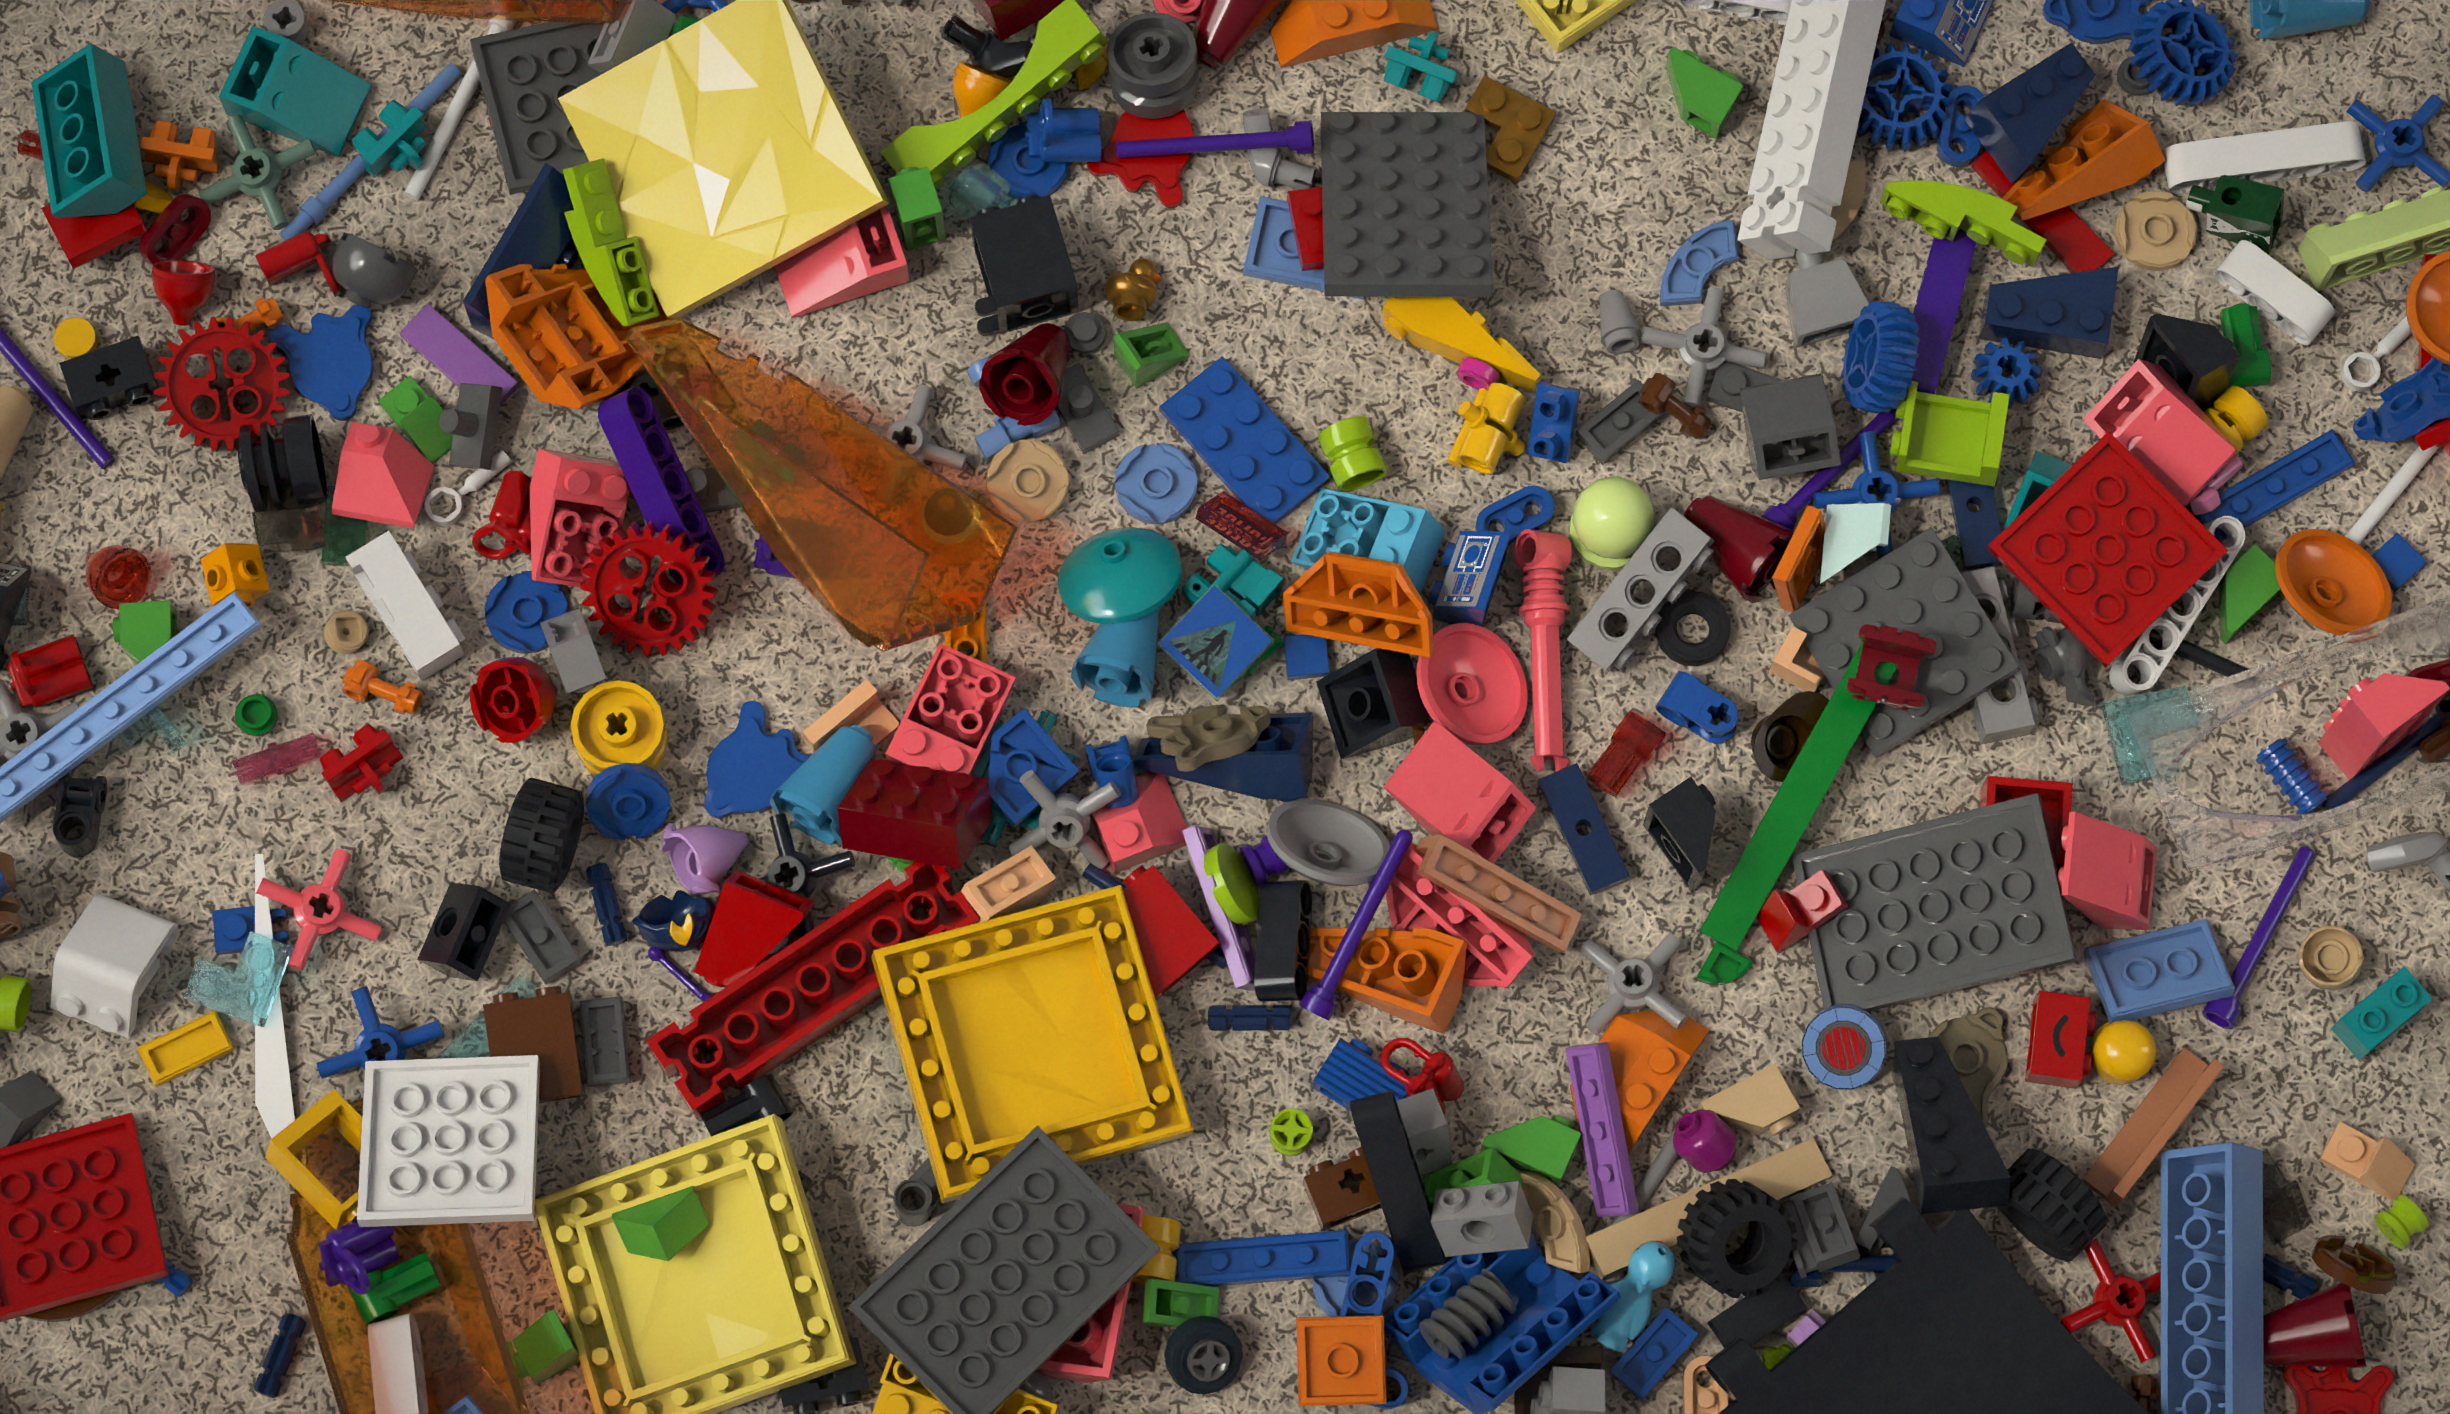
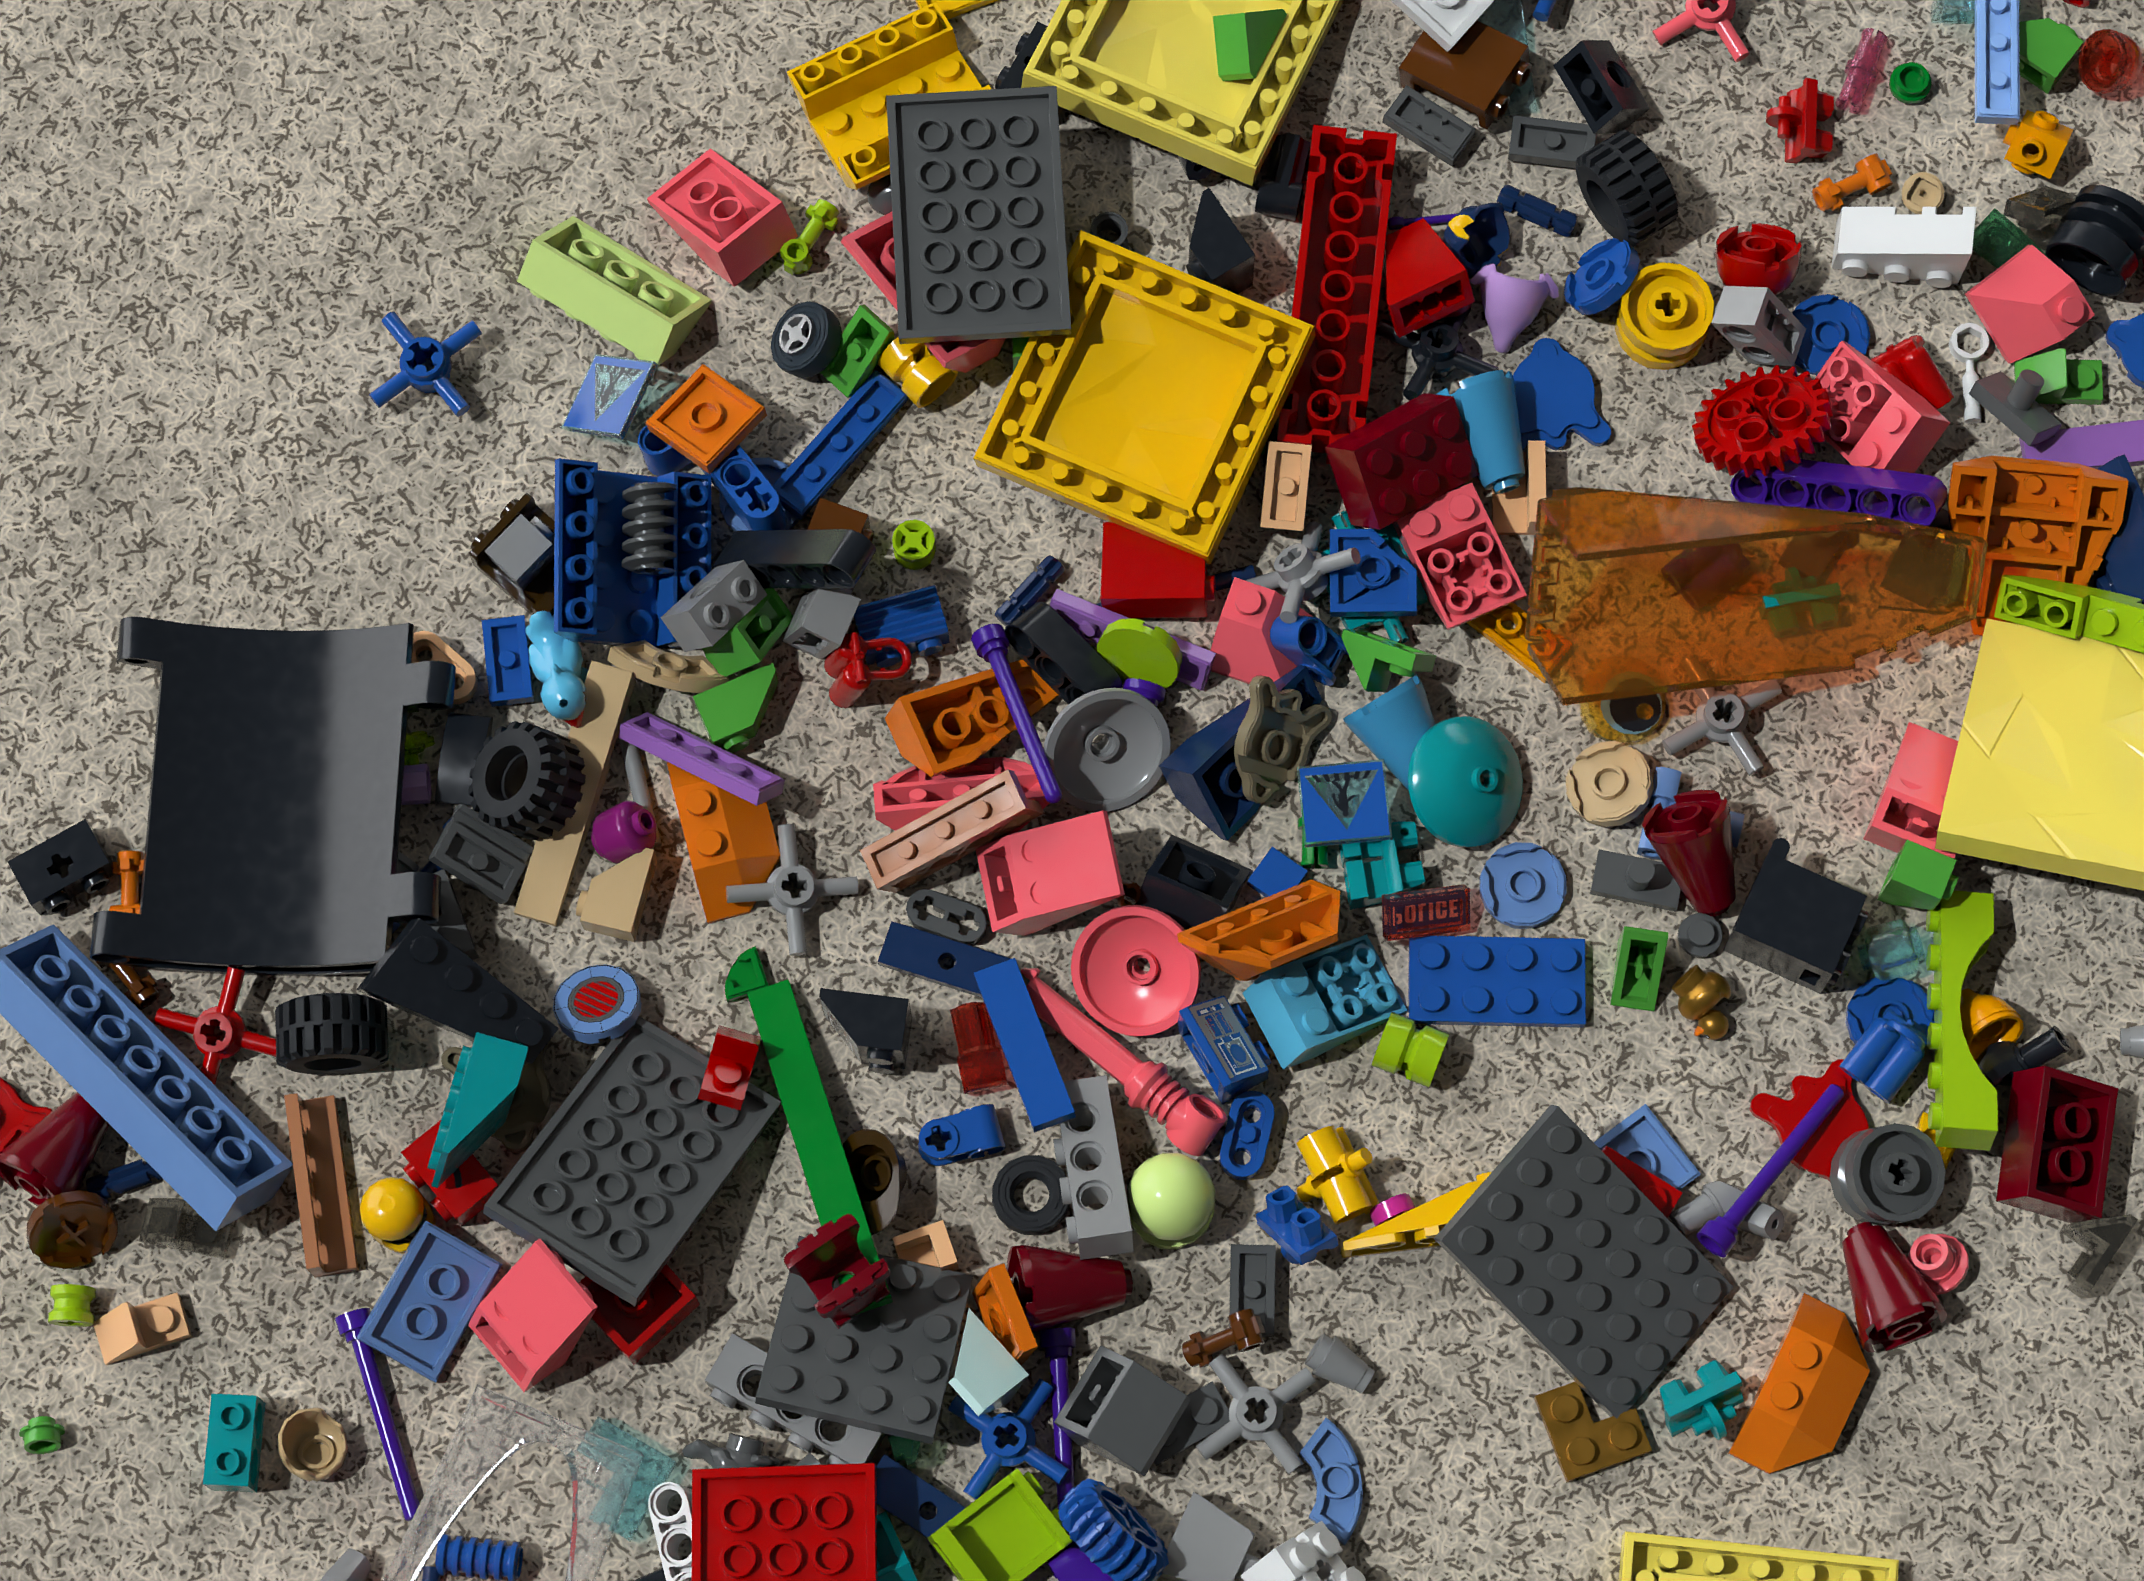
camera: 135 degrees right, 0 degrees up
none -> teal slope [427,1032,528,1188]
none -> dark grey beam [906,889,987,946]
none -> blue tile [974,958,1076,1133]
none -> black slope [1186,188,1255,294]
none -> bright green slope [1341,629,1437,692]

